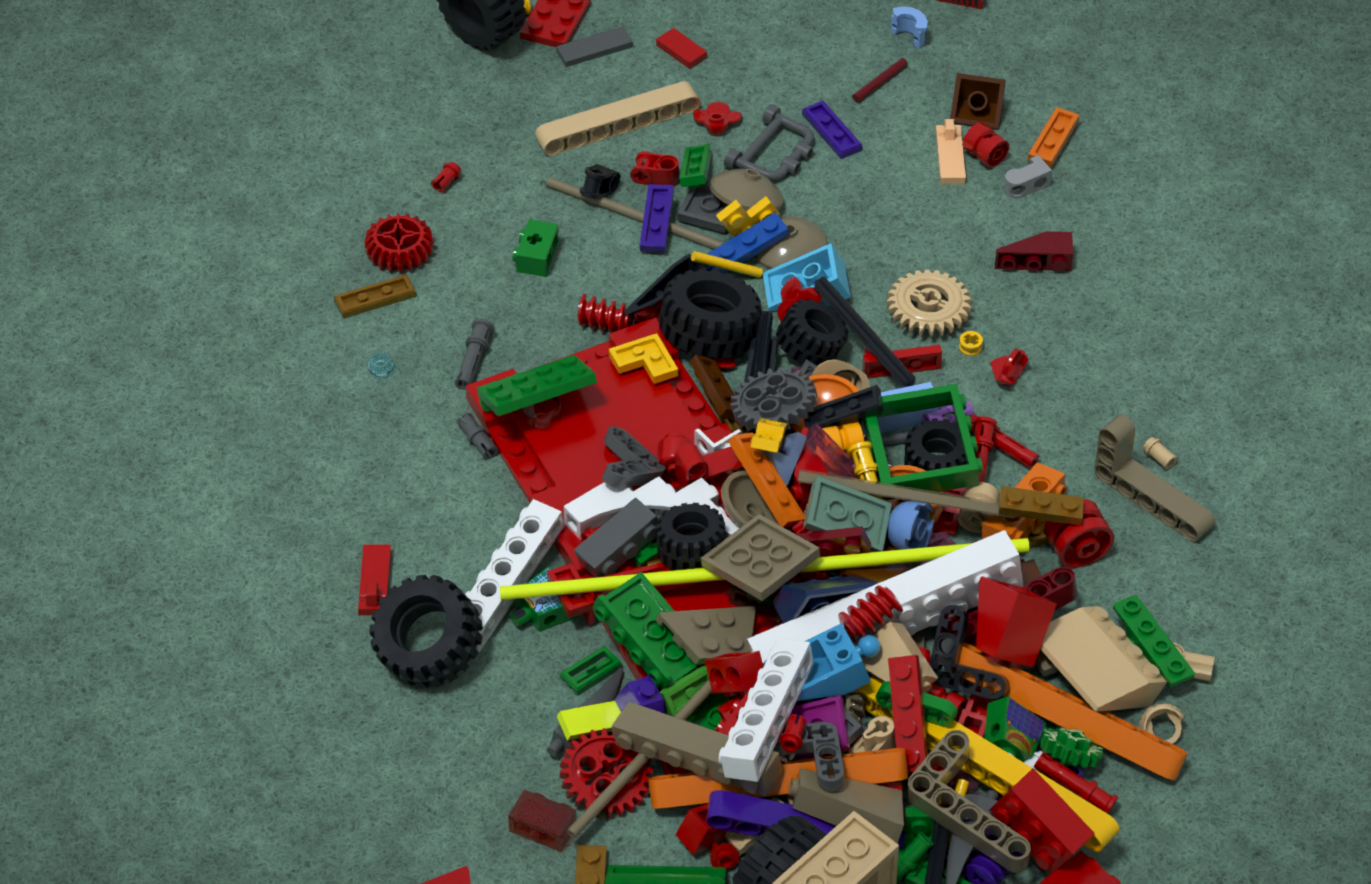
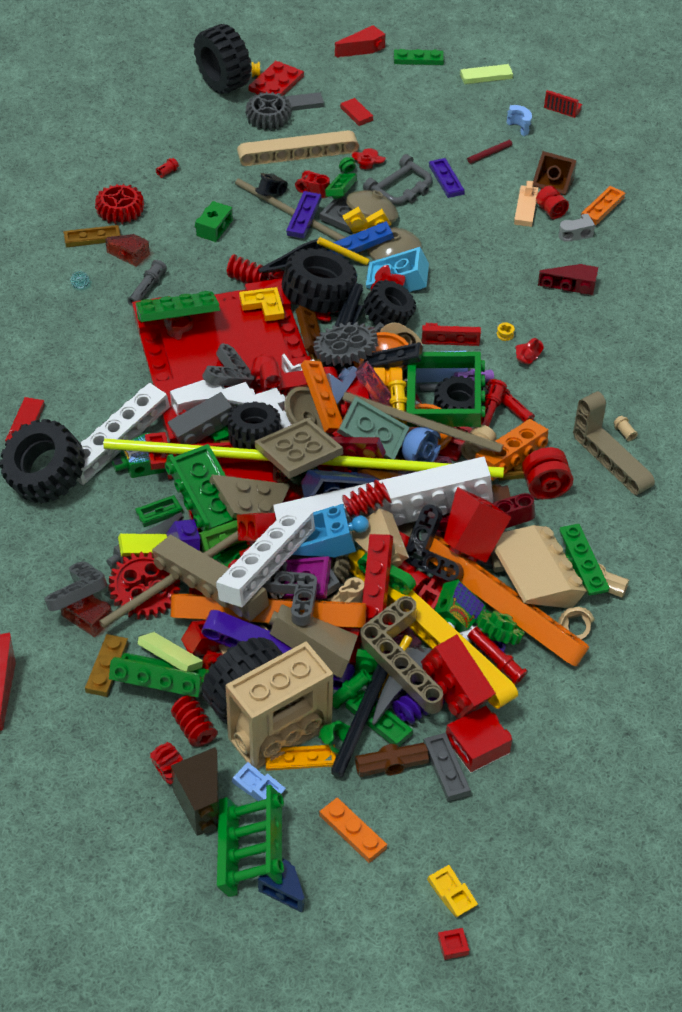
camera: 10 degrees right, 0 degrees up
dark grey pin [457,413,498,460] -> none
yellow slope [751,418,787,453] -> none
red pin [779,714,806,752] -> none
black axle [814,277,915,388] -> none
tan gear [886,269,972,338] -> none
pearl gold plate [998,486,1084,525] -> none
none -> dark grey beam [44,562,107,611]
none -> clear red slope [105,234,150,267]
none -> yellowish green tile [137,632,203,672]
none -> dark grey gear [245,91,292,130]
none -> green plate [339,157,356,173]

